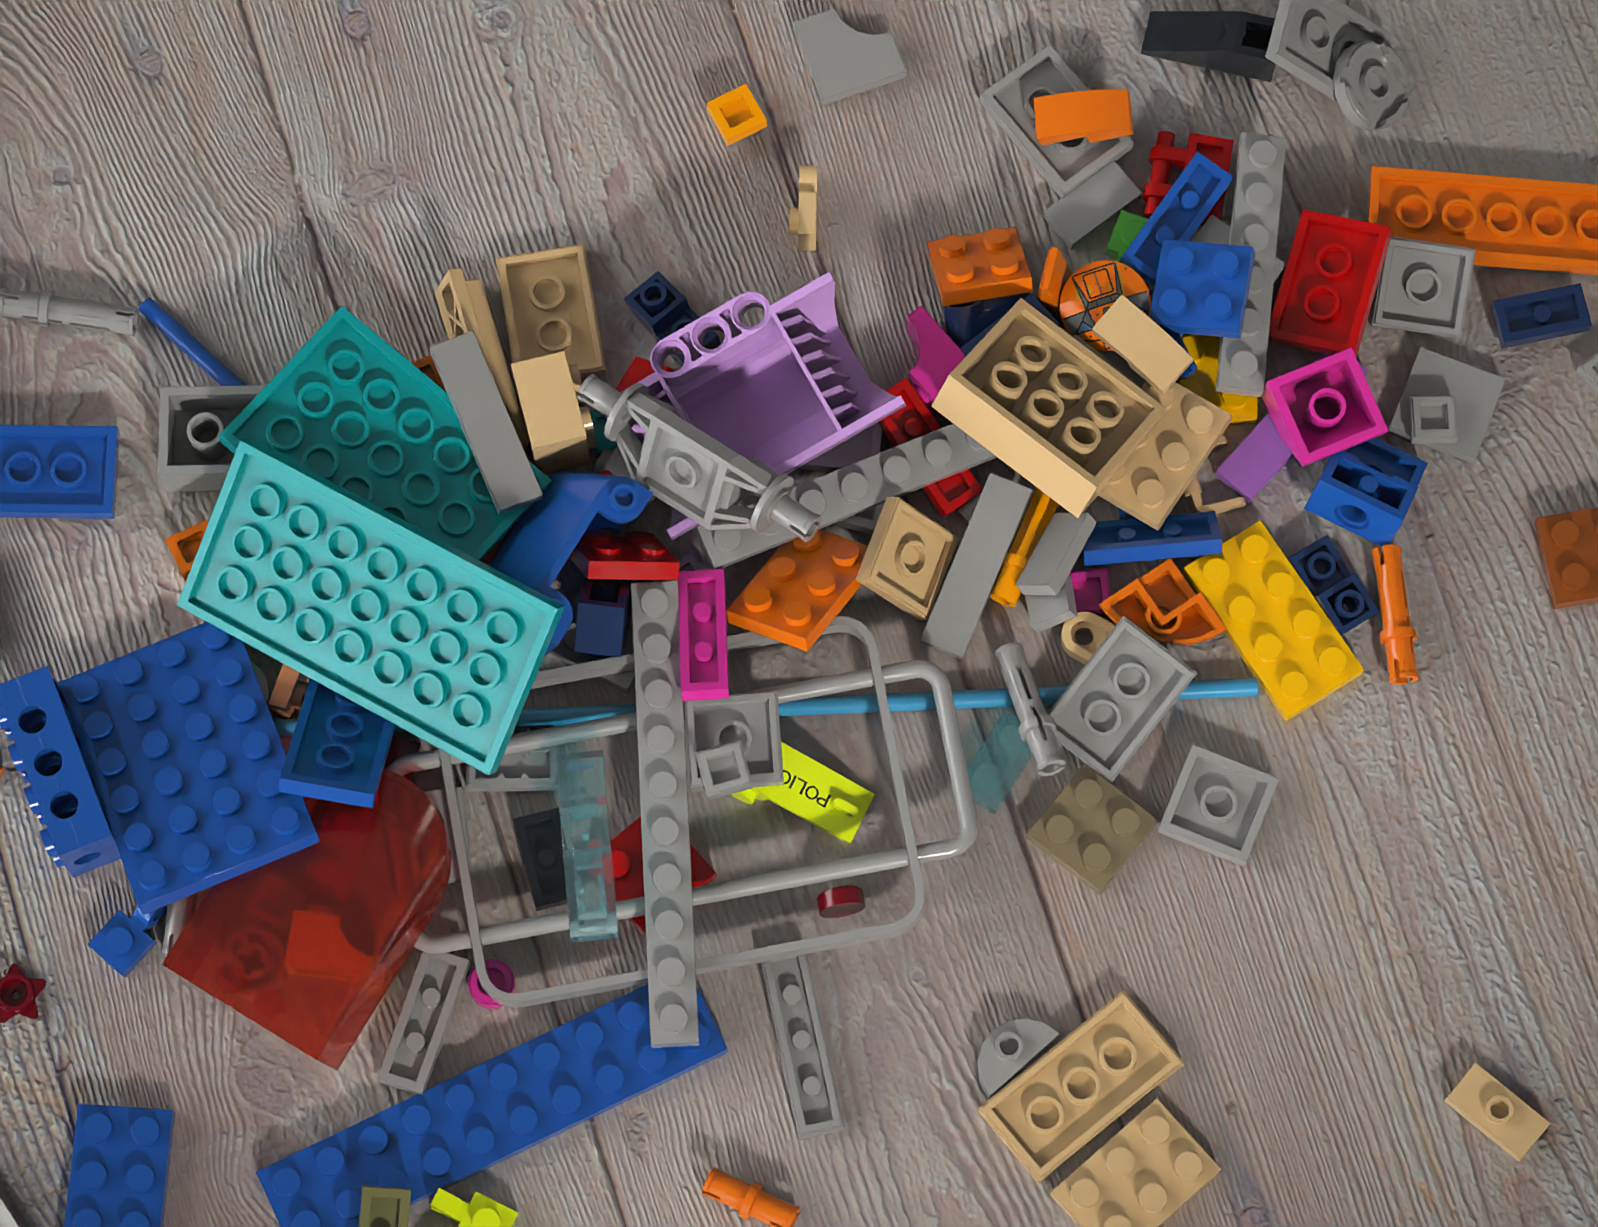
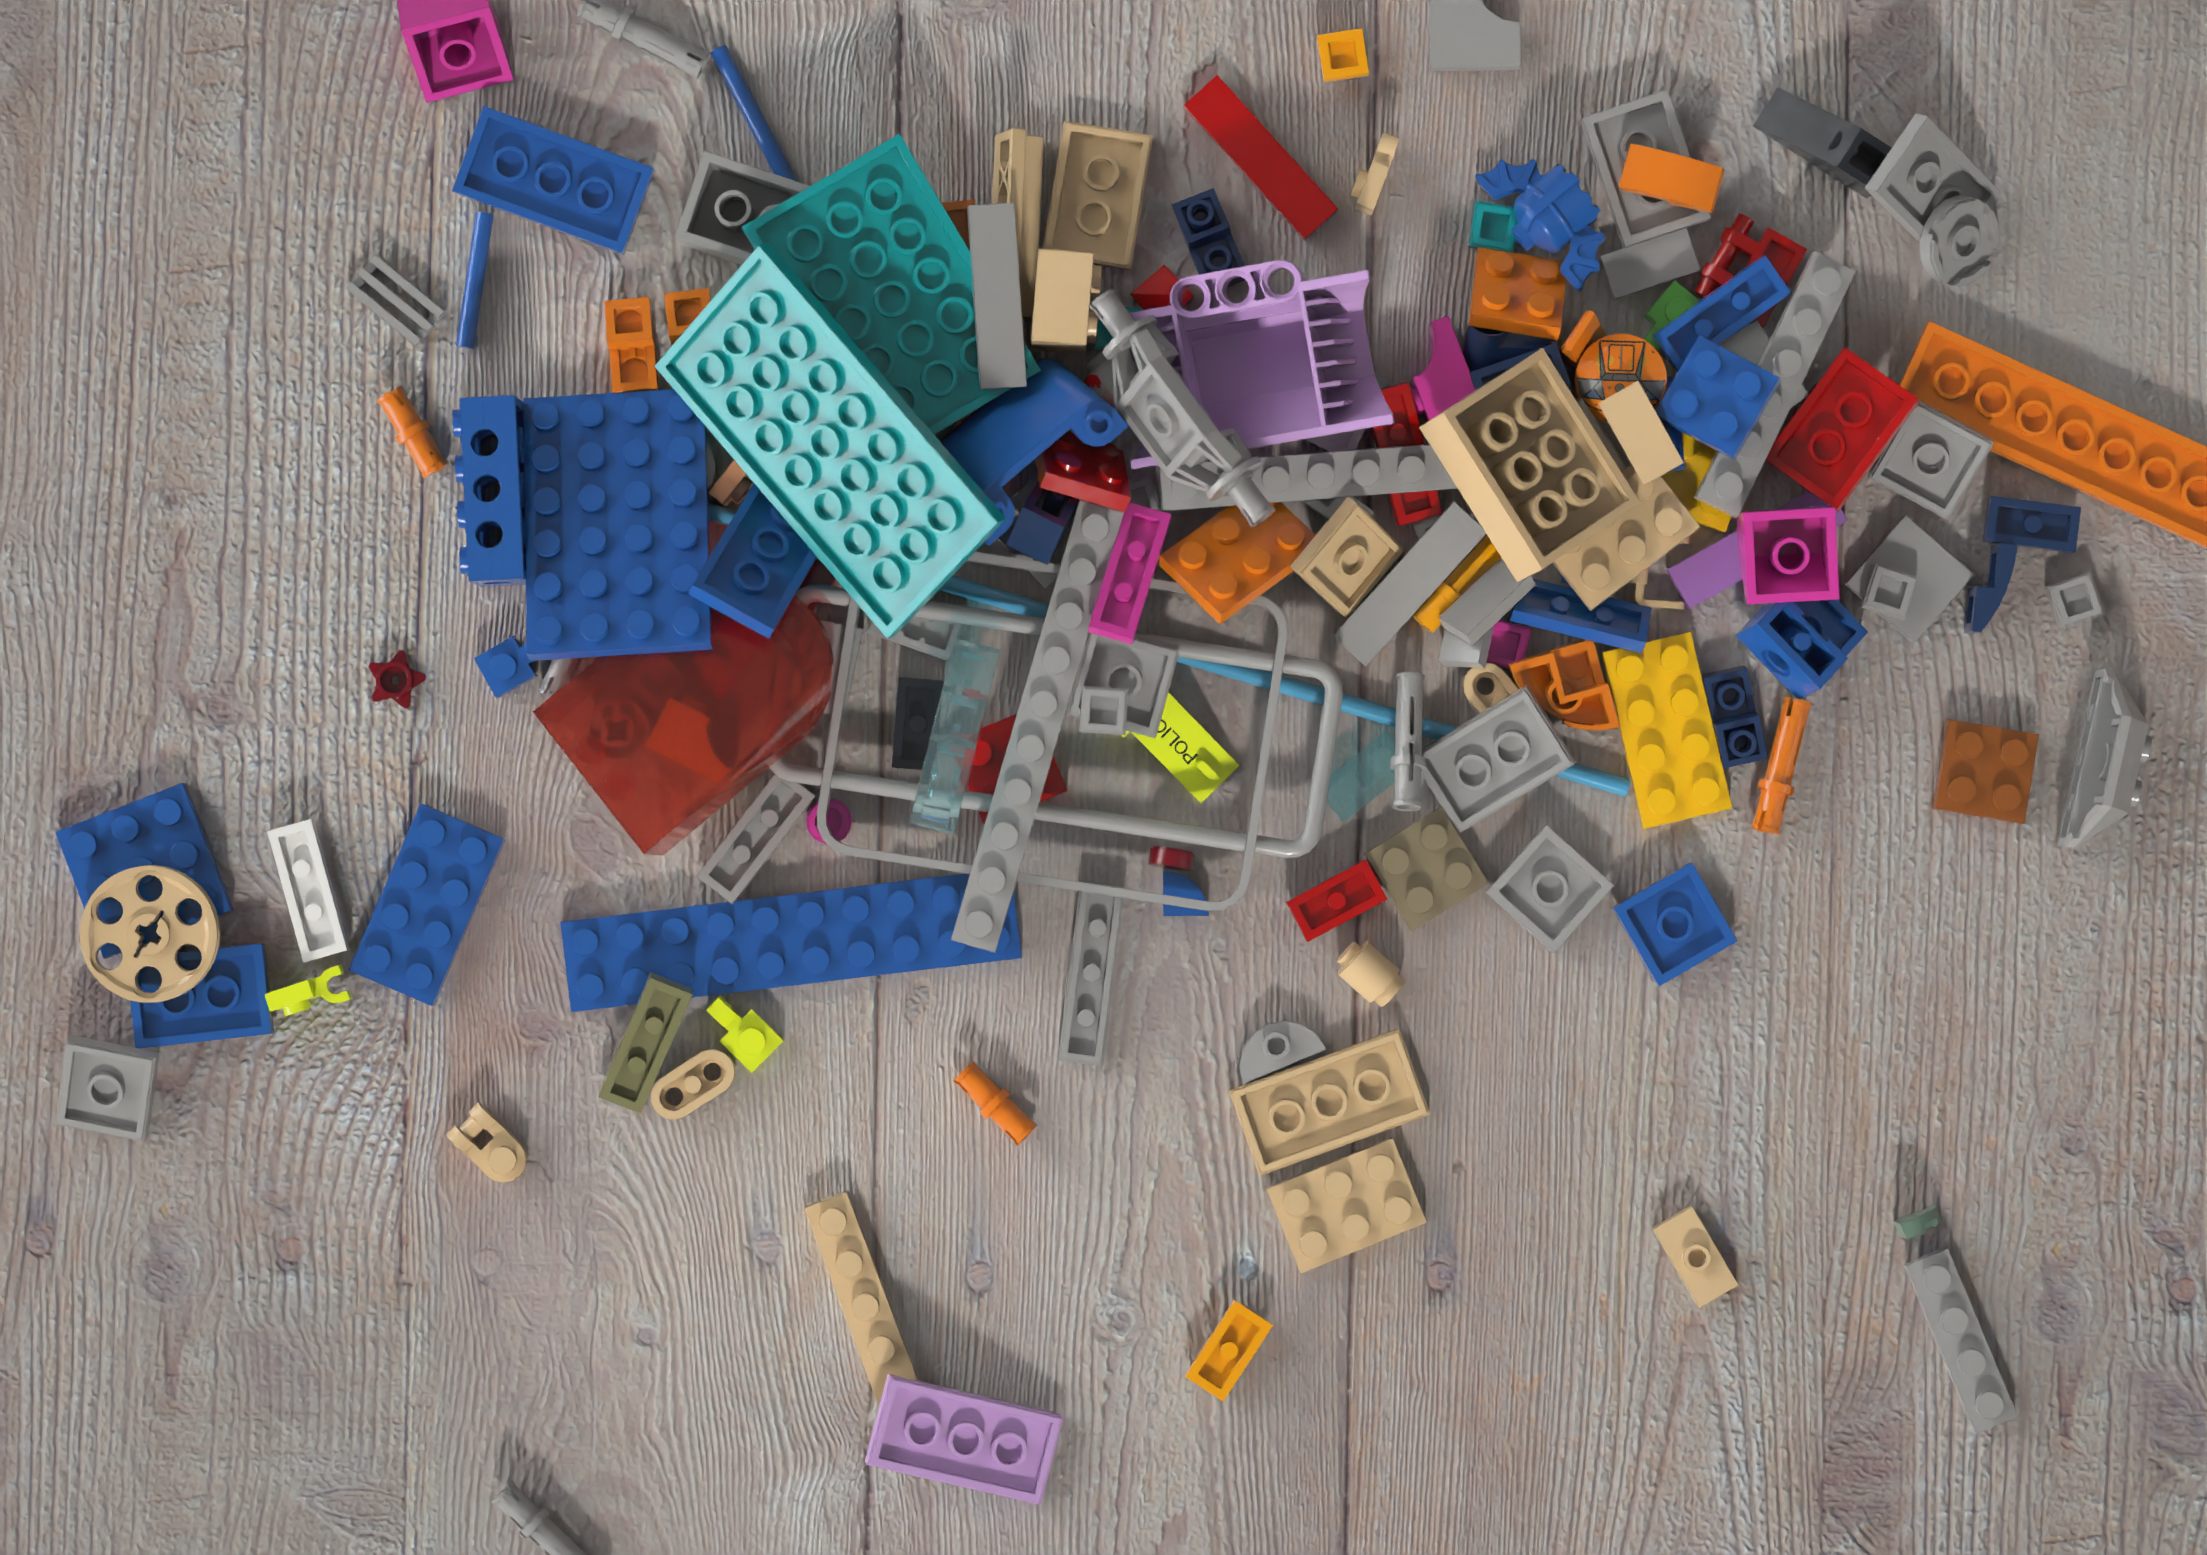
camera: 15 degrees right, 15 degrees up
none -> orange slope [604,297,659,393]
none -> blue tile [1163,871,1209,916]
none -> red tile [1183,75,1338,241]
none -> red plate [1286,859,1387,942]
none -> tan brick [1337,941,1405,1007]
none -> teal tile [1468,201,1517,252]
none -> blue helmet [1475,159,1605,292]
none -> blue plate [1612,862,1737,986]
none -> dark blue slope [1964,543,2018,635]

